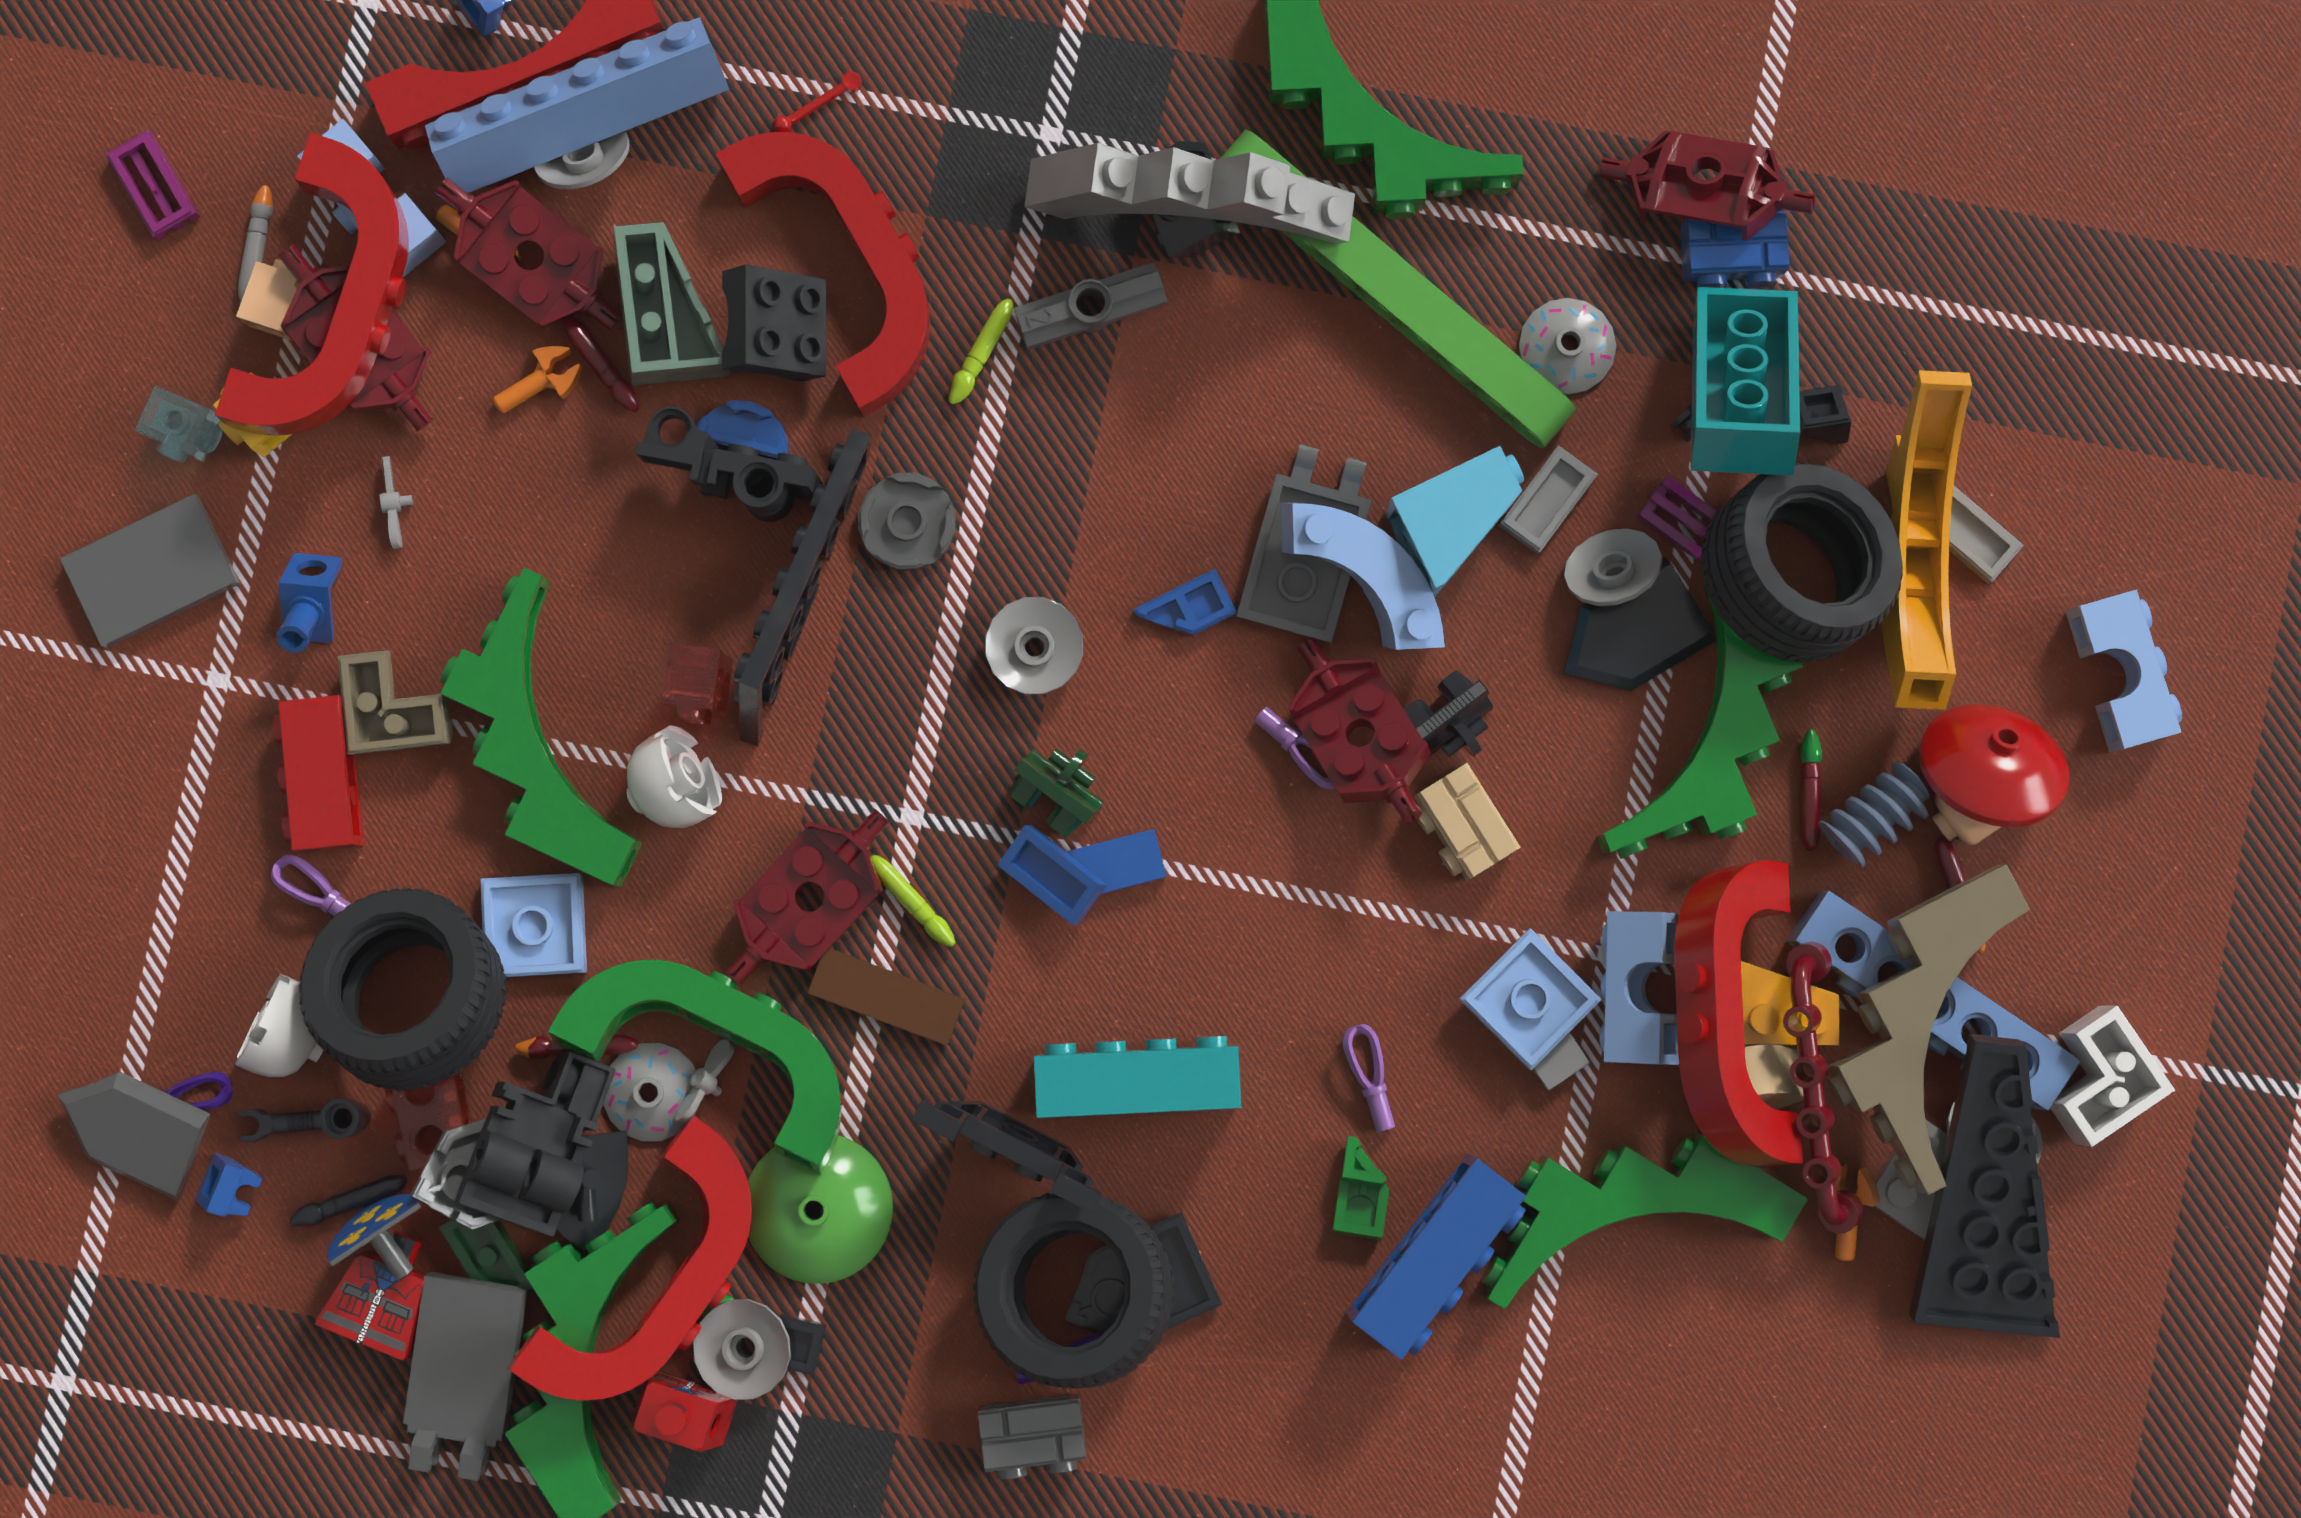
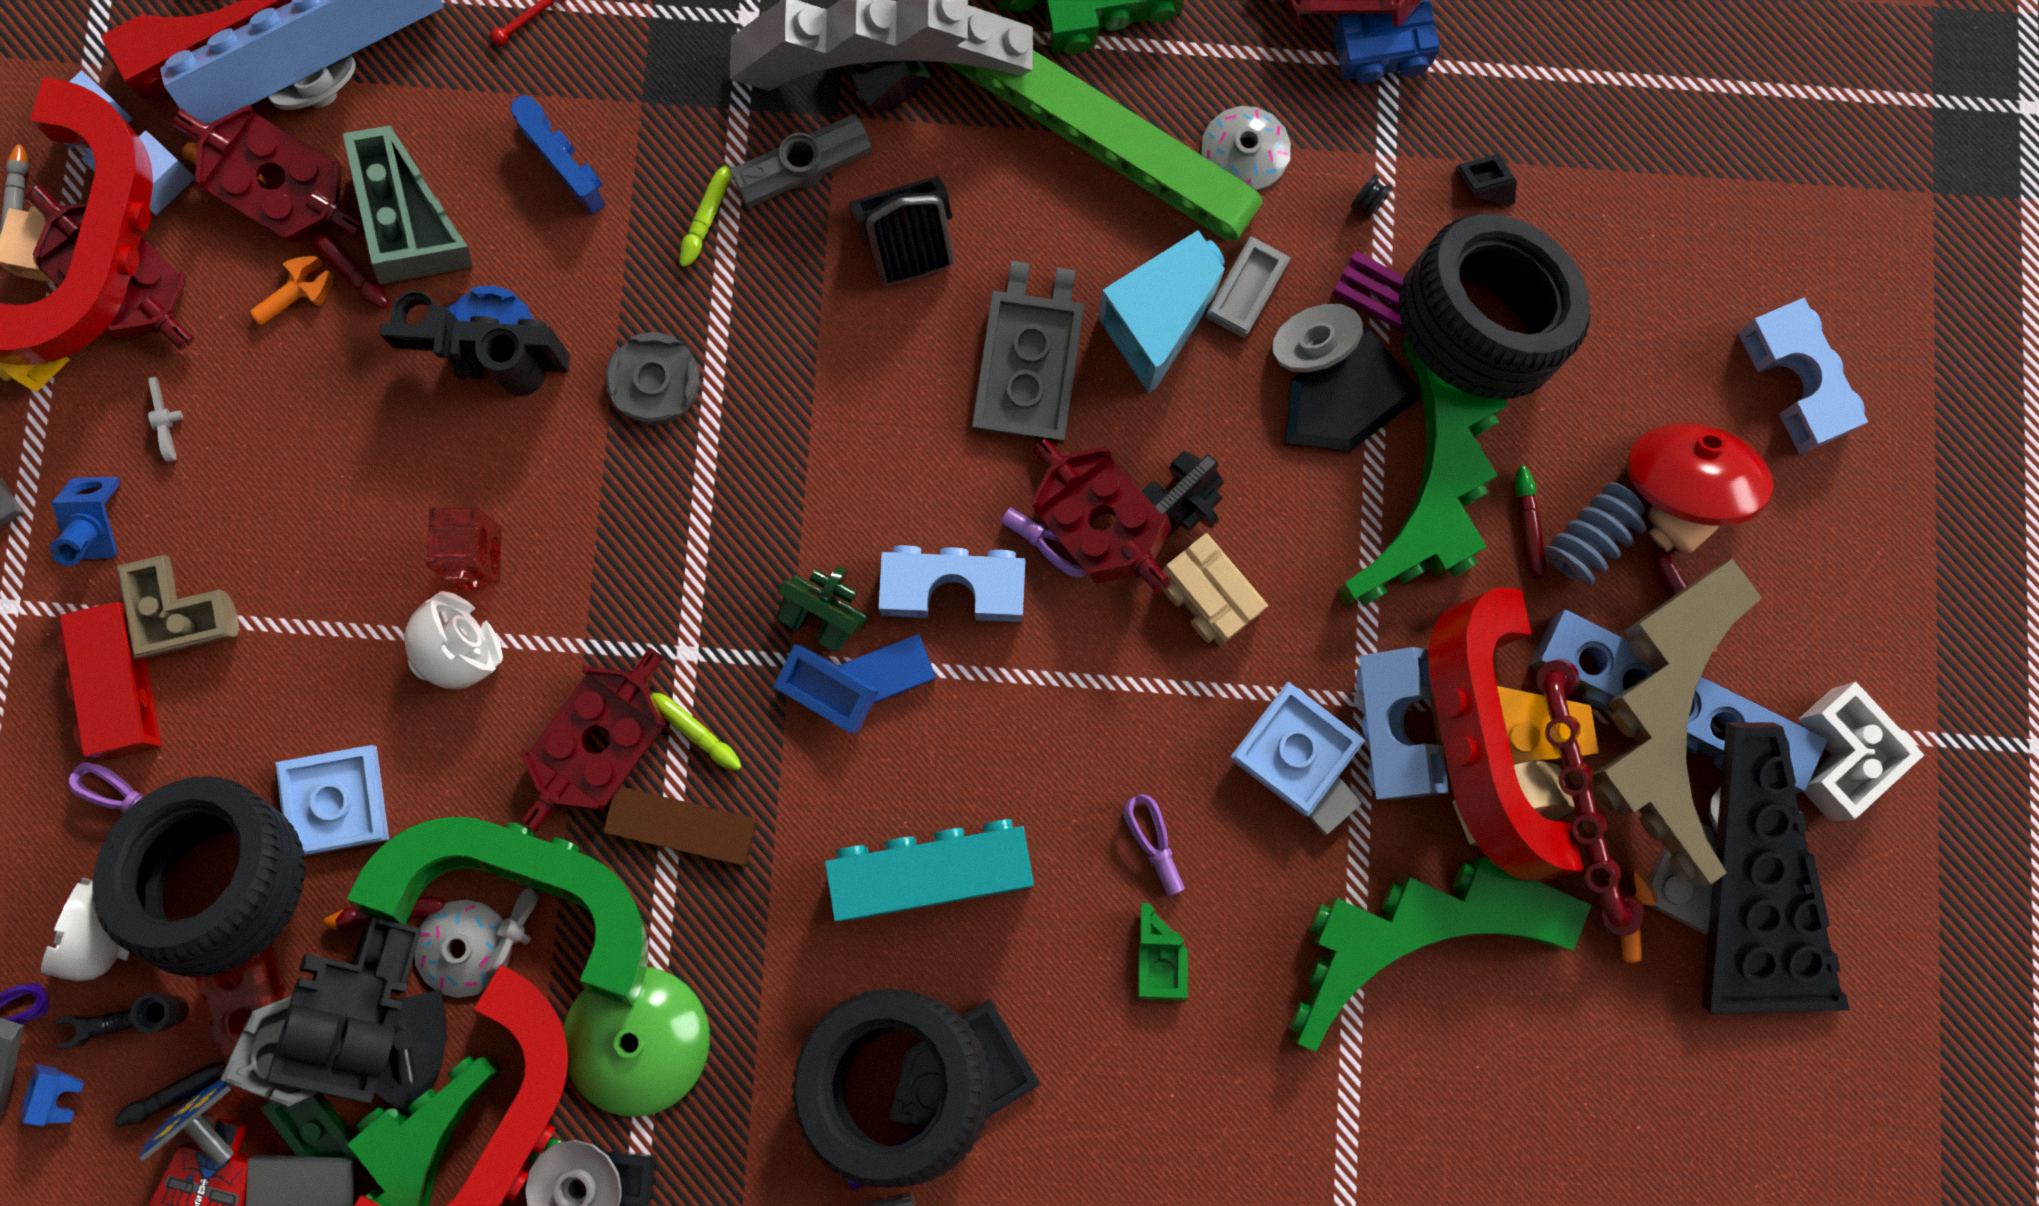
camera: 10 degrees left, 5 degrees down
green arch [440,567,642,887] -> none
red arch [716,132,931,417] -> none
black brick [722,264,826,382] -> none
black wing [733,429,871,746] -> none
black wing [911,1100,1102,1213] -> none
light grey dish [986,597,1083,694] -> none
blue tile [1133,569,1237,636] -> none
light blue brick [1280,502,1445,650] -> none
blue brick [1346,1154,1526,1360] -> none
teal brick [1691,287,1800,476] -> none
light orange arch [1881,370,1972,710] -> none
light grey tile [1949,486,2024,584] -> none
none -> blue hinge [510,95,606,214]
none -> black piece [848,175,955,286]
none -> light blue arch [879,545,1025,622]

